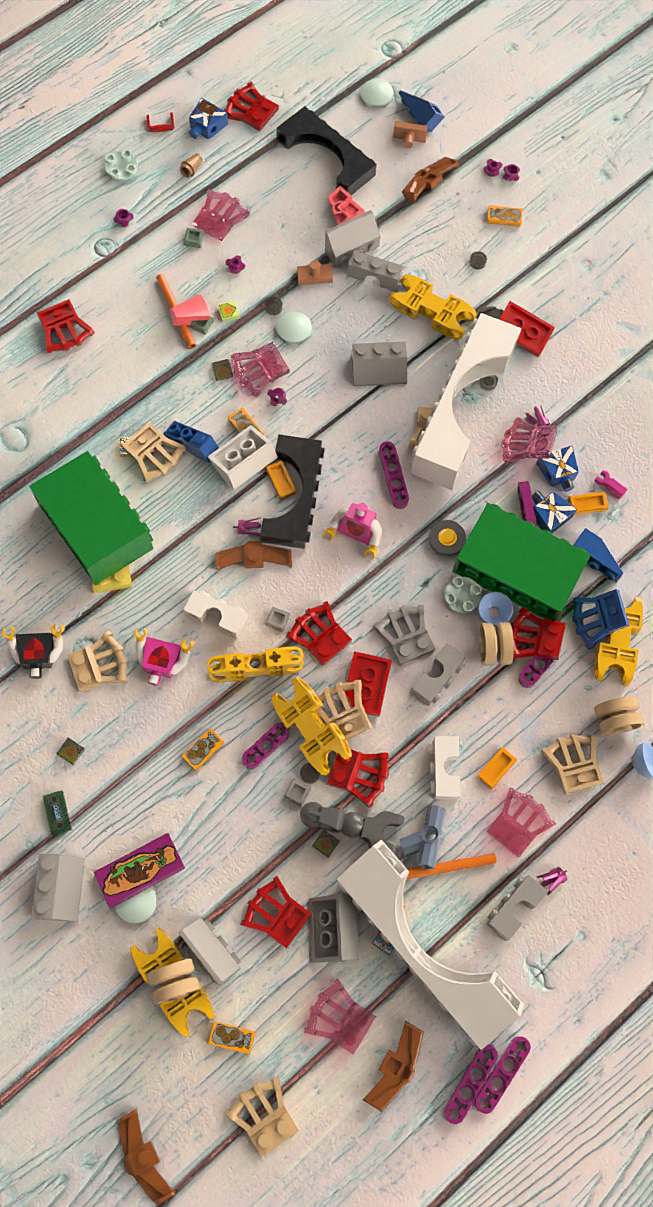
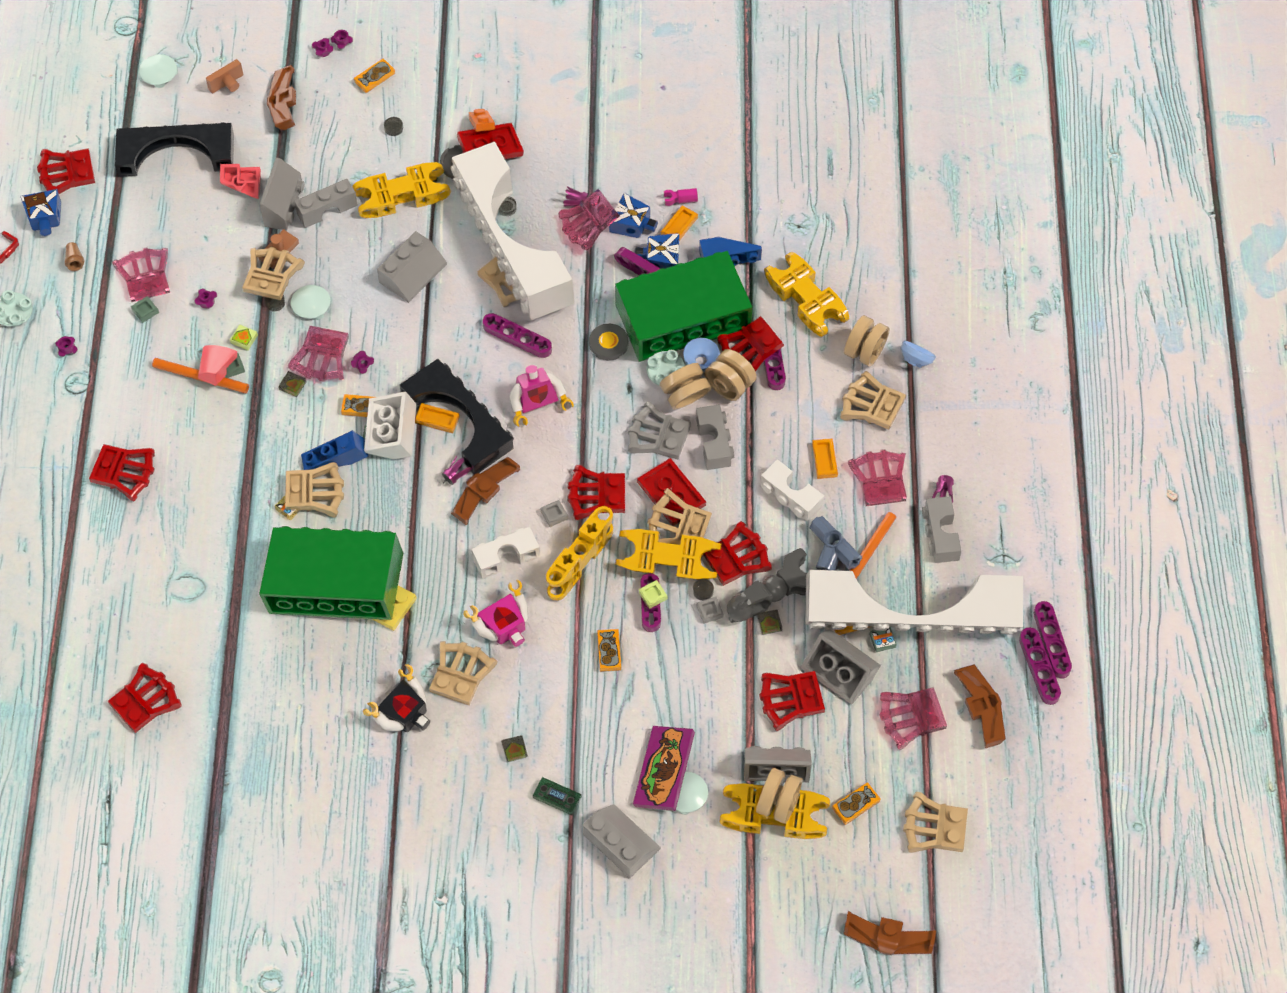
camera: 45 degrees left, 10 degrees down
blue slope [398,90,445,132] -> none
blue plate [572,589,630,650] -> none
none -> tan plate [242,247,305,300]
none -> orange plate [468,109,495,132]
none -> yellowish green tile [639,580,668,609]
none -> tan wheel [659,363,712,410]

